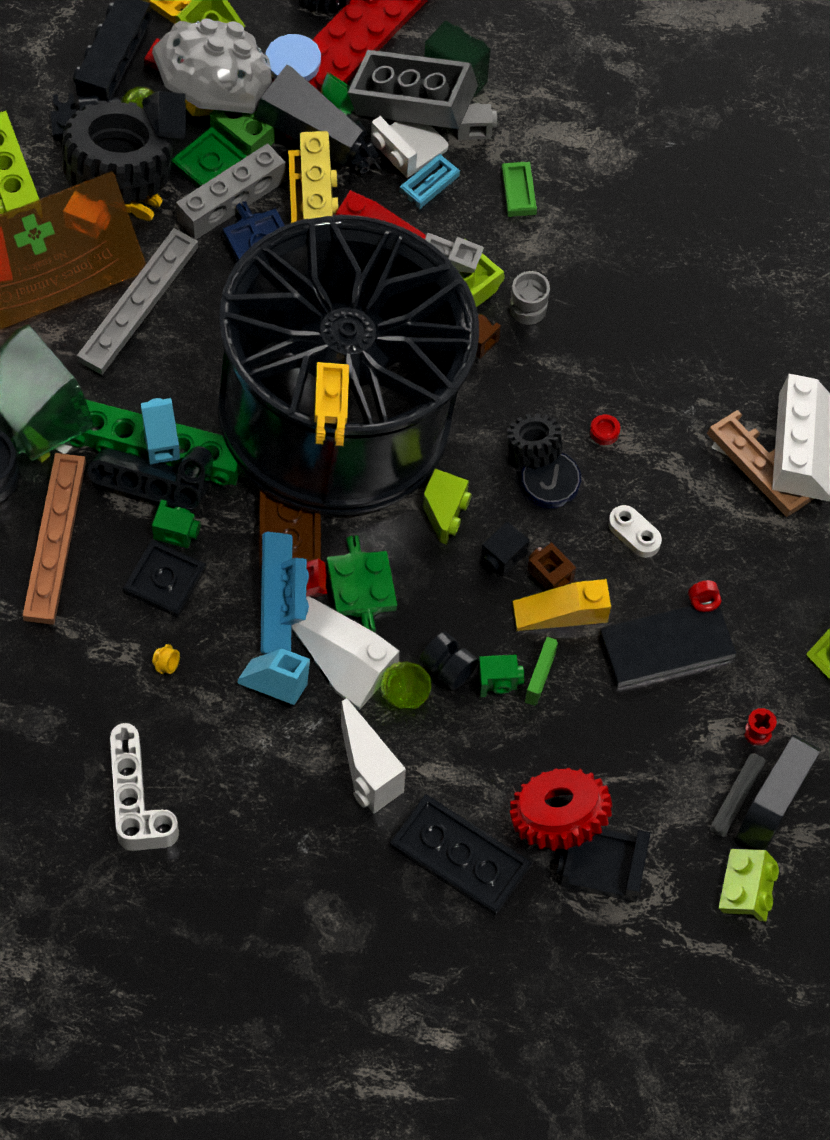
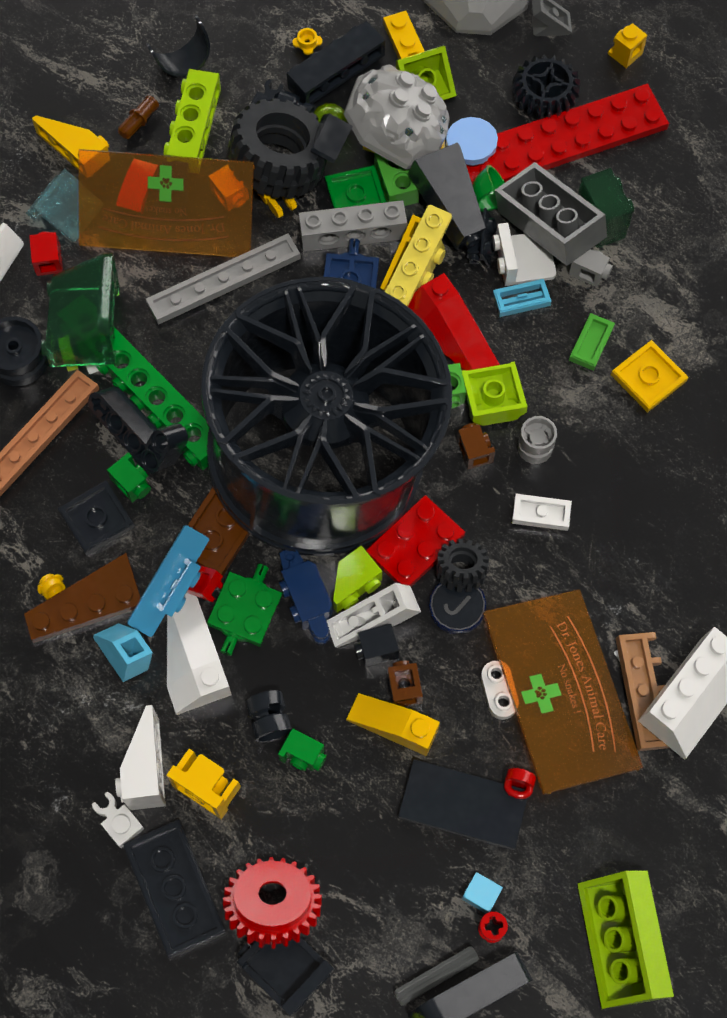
camera: 35 degrees right, 5 degrees up
medium azure slope [141,398,180,464] -> none
yellow hinge [314,362,349,446] -> none
clear neon green hair [380,661,432,709] -> none
light grey slope [425,233,484,273] -> none
bright green tile [525,637,558,706] -> none
red tile [590,414,620,445] -> none
none -> reddish brown wing [24,553,141,643]
none -> white plate [92,792,144,848]
none -> yellow panel [166,749,241,820]
none -> dark blue hinge [279,549,333,645]
none -> yellow plate [293,28,322,55]
none -> white slope [327,583,421,648]
none -> red plate [366,495,465,587]
none -> medium azure slope [462,872,503,913]
none -> clear orange piece [483,590,643,795]
none -> white plate [512,494,572,531]
none -> yellow tile [611,340,689,413]

